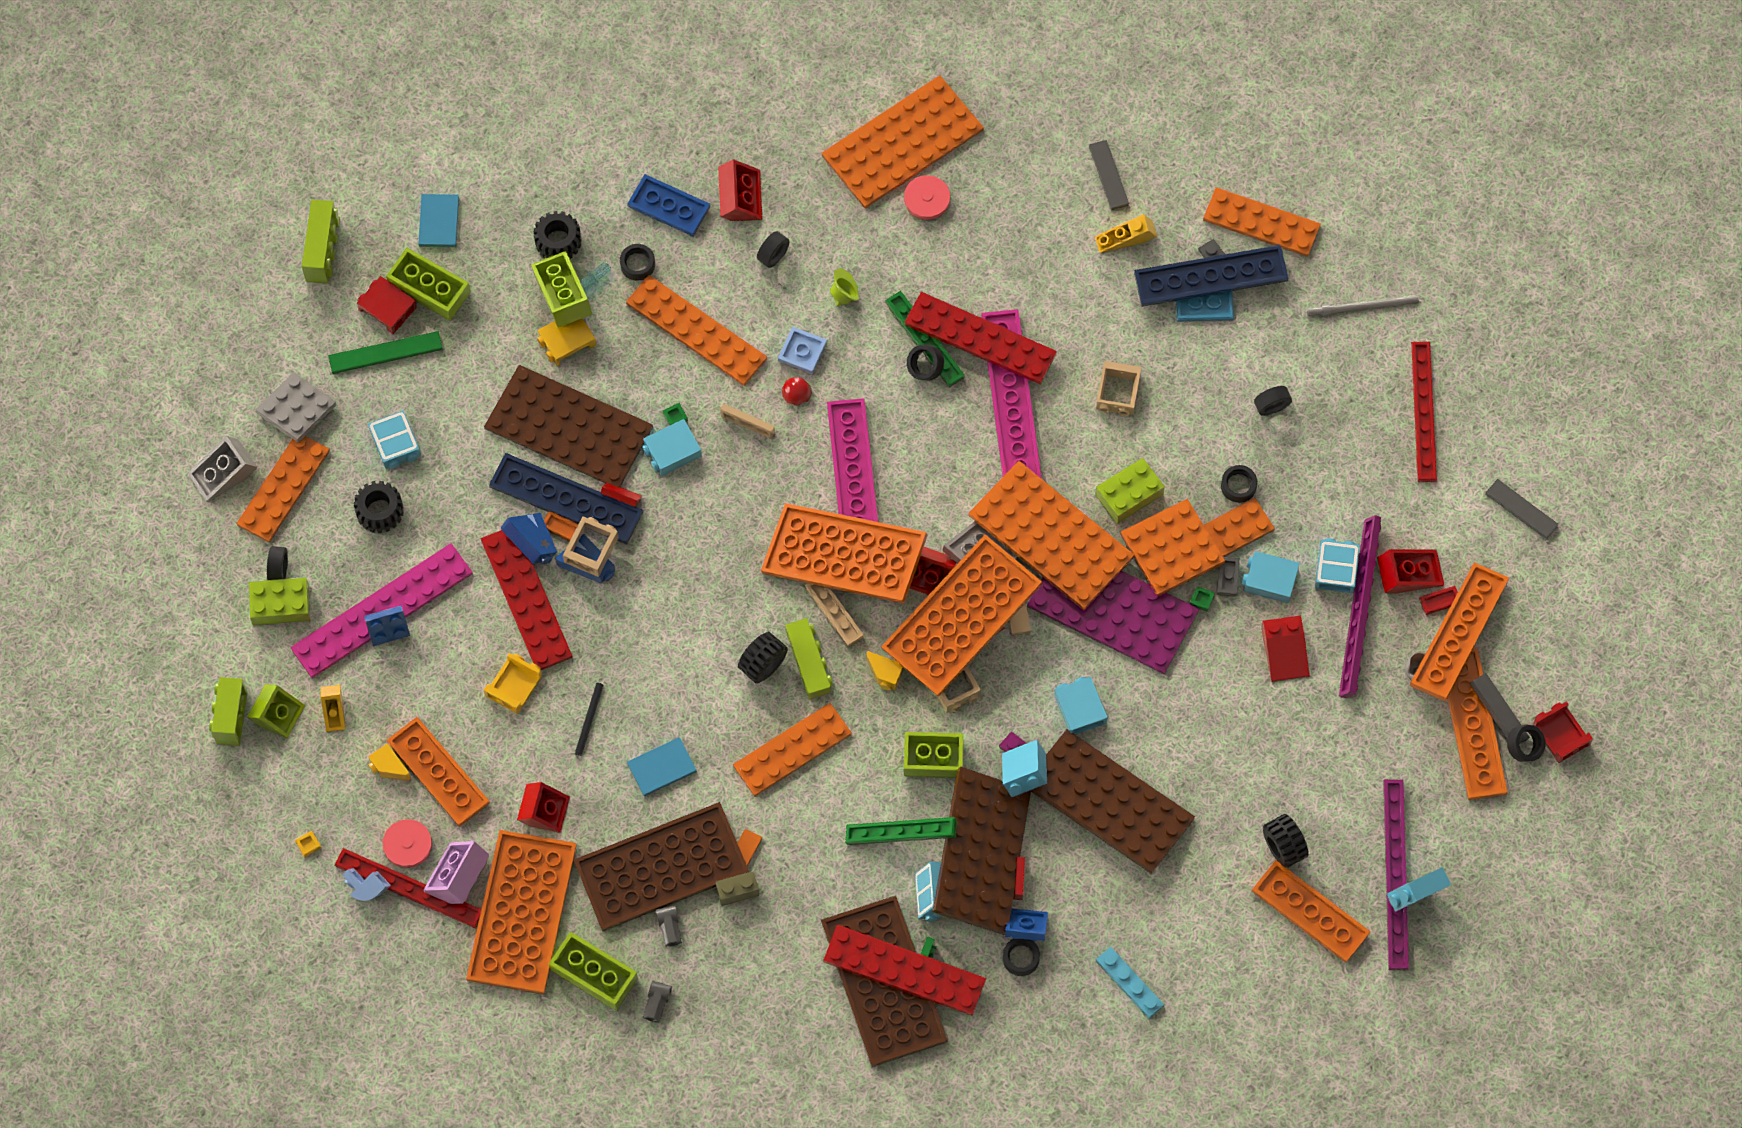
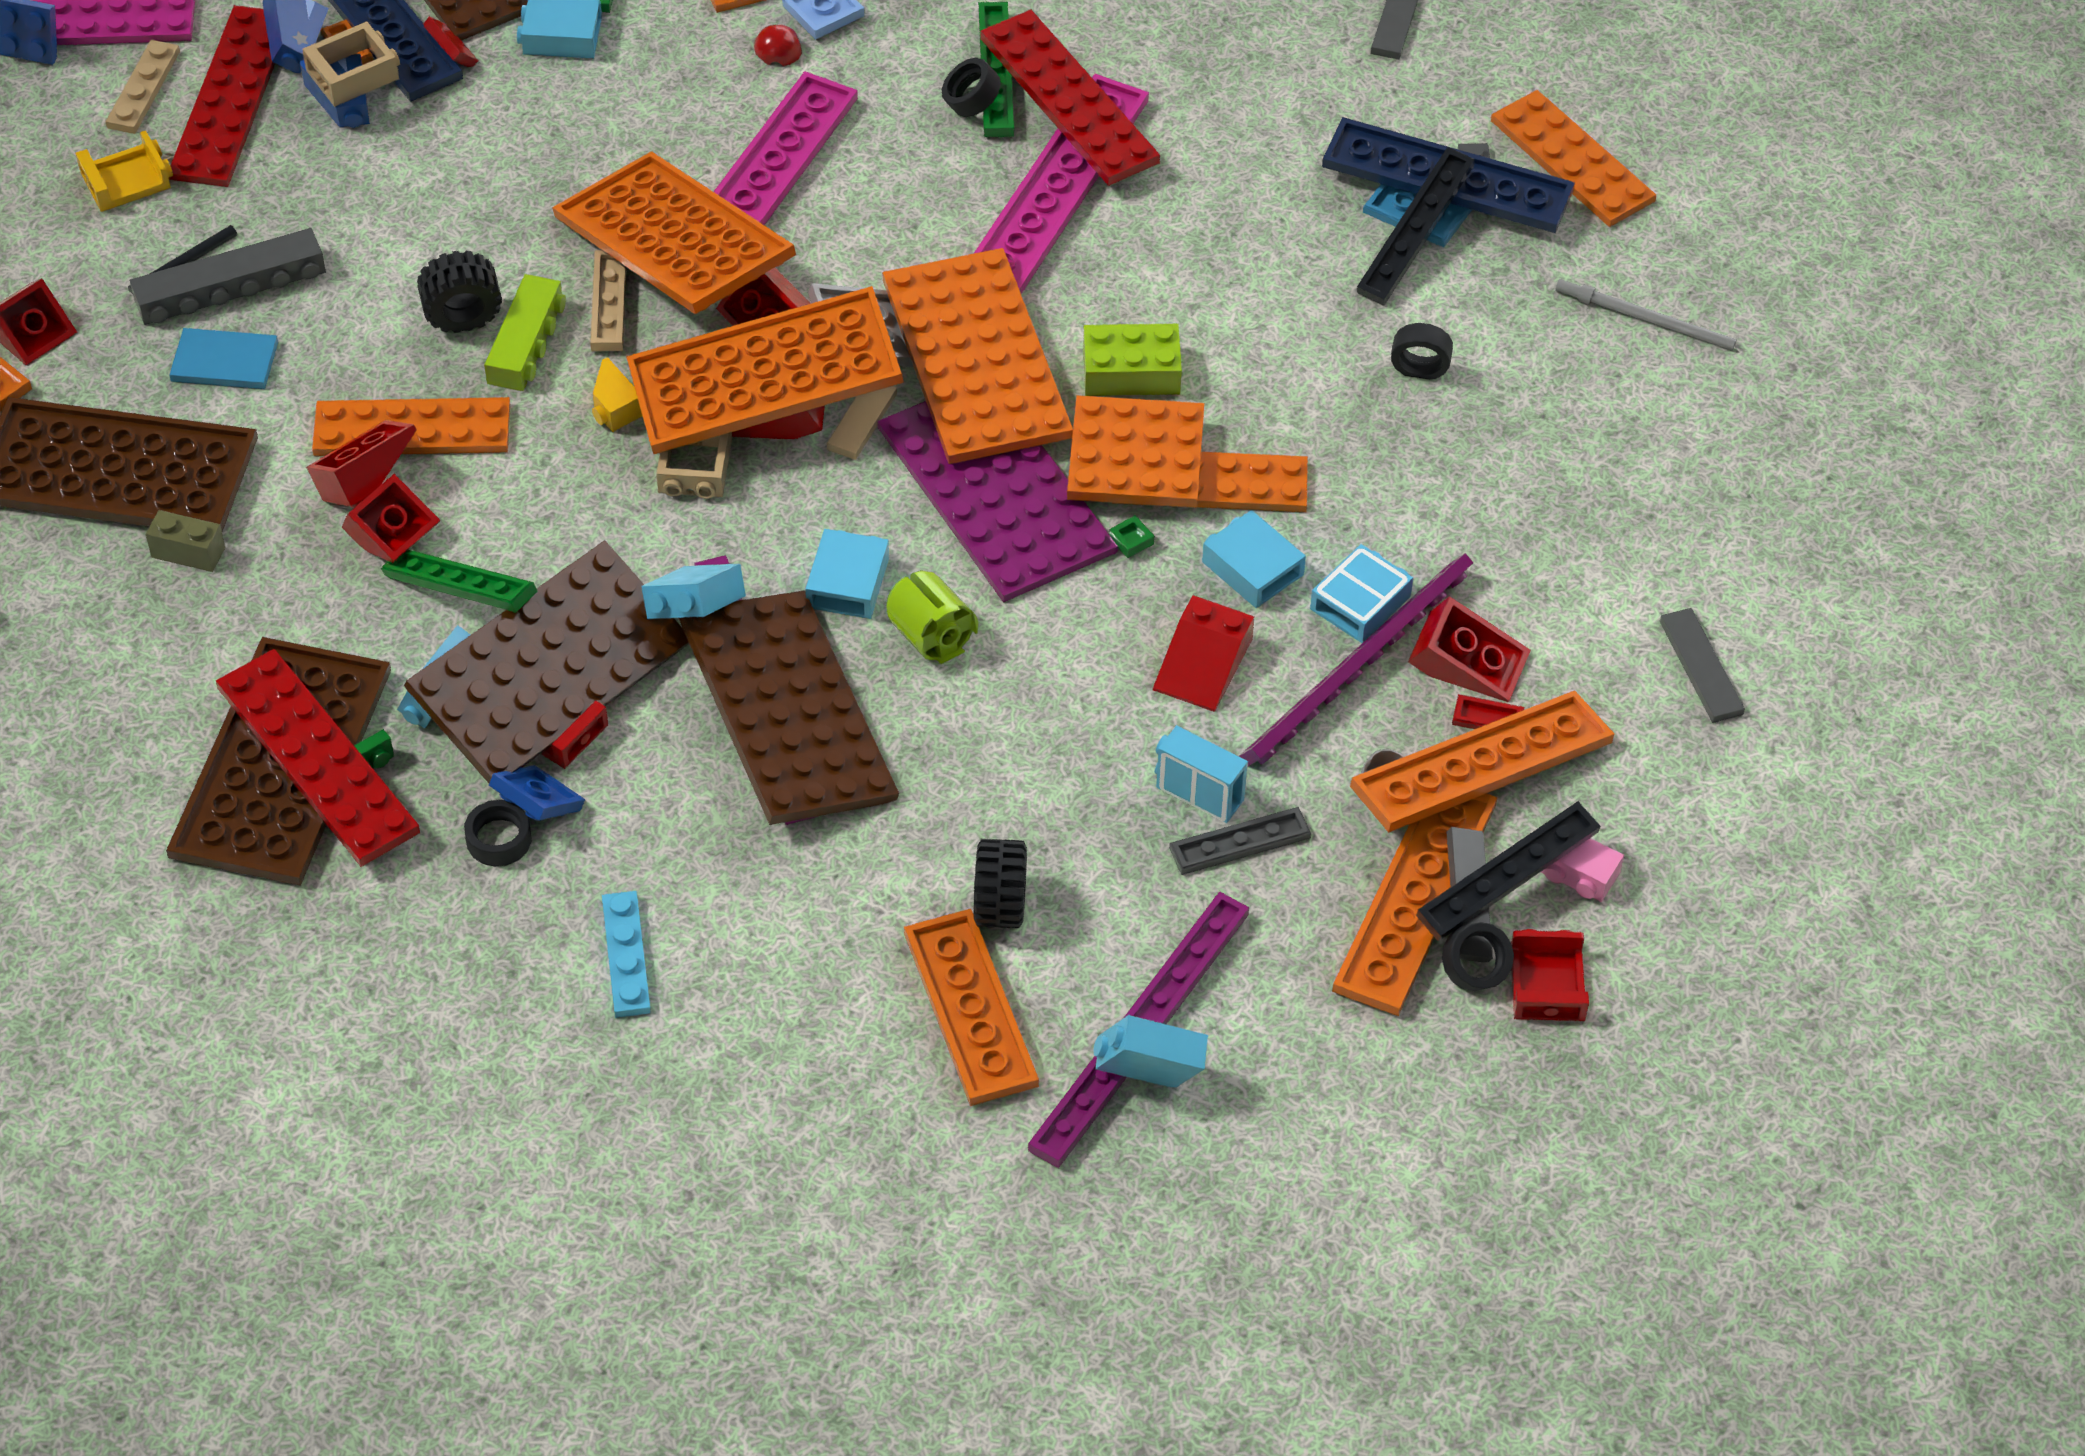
camera: 30 degrees right, 15 degrees down
dark grey piece [656,905,682,947] -> none
tan tile [720,404,775,439] -> none
orange tile [737,829,763,866] -> none
lime brick [904,732,963,778] -> none
yellow slope [1095,214,1157,253] -> none
tan window [1096,361,1142,416] -> none
dark grey plate [1217,557,1240,597] -> none
black tyre [1221,465,1258,503] -> none
red tile [1411,341,1437,482] -> none
none -> tan plate [105,40,180,134]
none -> dark grey brick [129,228,326,325]
none -> red slope [306,420,417,508]
none -> red slope [342,473,440,563]
none -> lime cylinder [886,570,979,664]
none -> medium azure brick [1154,725,1248,823]
none -> dark grey tile [1169,807,1311,875]
none -> black plate [1357,147,1475,306]
none -> black plate [1416,801,1601,942]
none -> bright pink brick [1541,838,1624,902]

